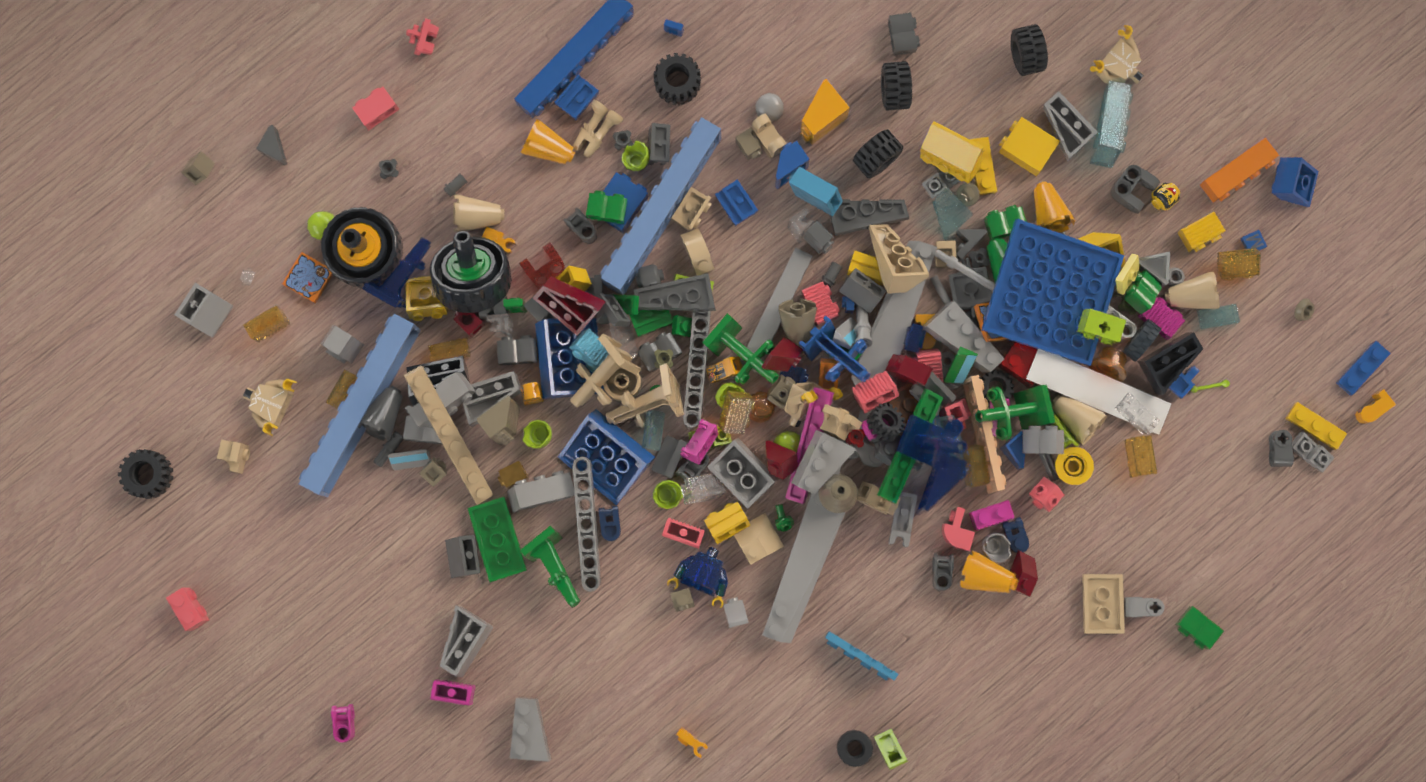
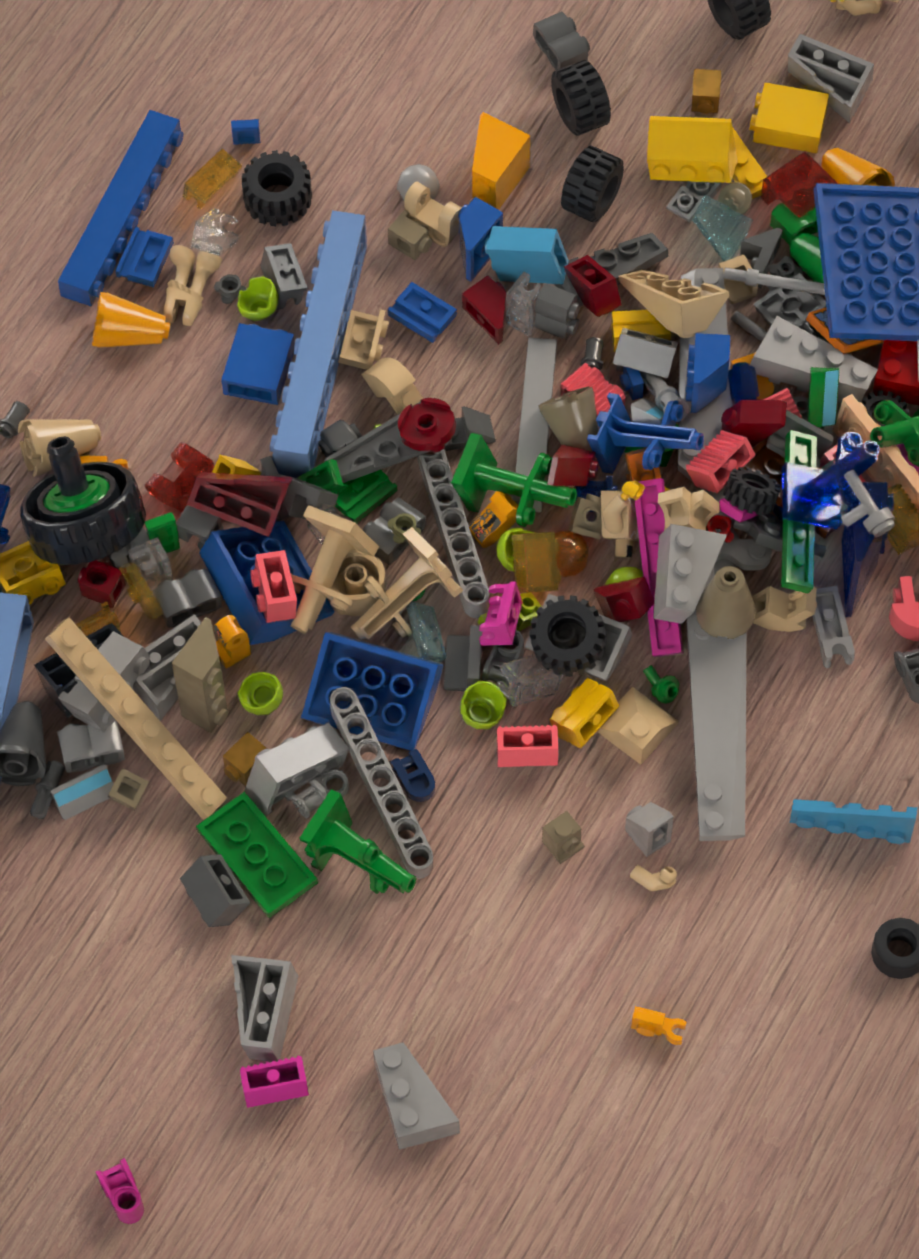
camera: 25 degrees left, 20 degrees down
dark grey piece [563,208,597,244] -> none
medium azure brick [569,328,609,372] -> none
green brick [586,191,628,224] -> none
clear blue torso [667,547,728,608] -> none
green plate [671,315,692,338] -> none
clear light blue wedge [1090,80,1133,168] -> none
none -> clear yellow plate [119,563,163,619]
none -> clear yellow hinge [183,148,242,209]
none -> clear hinge [191,208,239,256]
none -> coral brick [250,550,297,623]
none -> light grey connector [290,769,349,819]
none -> dark red plate [397,398,456,452]
none -> dark grey slope [444,406,496,451]
none -> dark red slope [462,275,507,345]
none -> black tyre [530,595,607,677]
none -> dark red slope [564,255,622,317]
none -> tan arm [630,865,677,891]
none -> blue slope [686,333,730,413]
none -> pearl gold brick [691,69,721,114]
none -> clear red bracket [761,151,838,218]
none -> light grey piece [841,470,895,537]

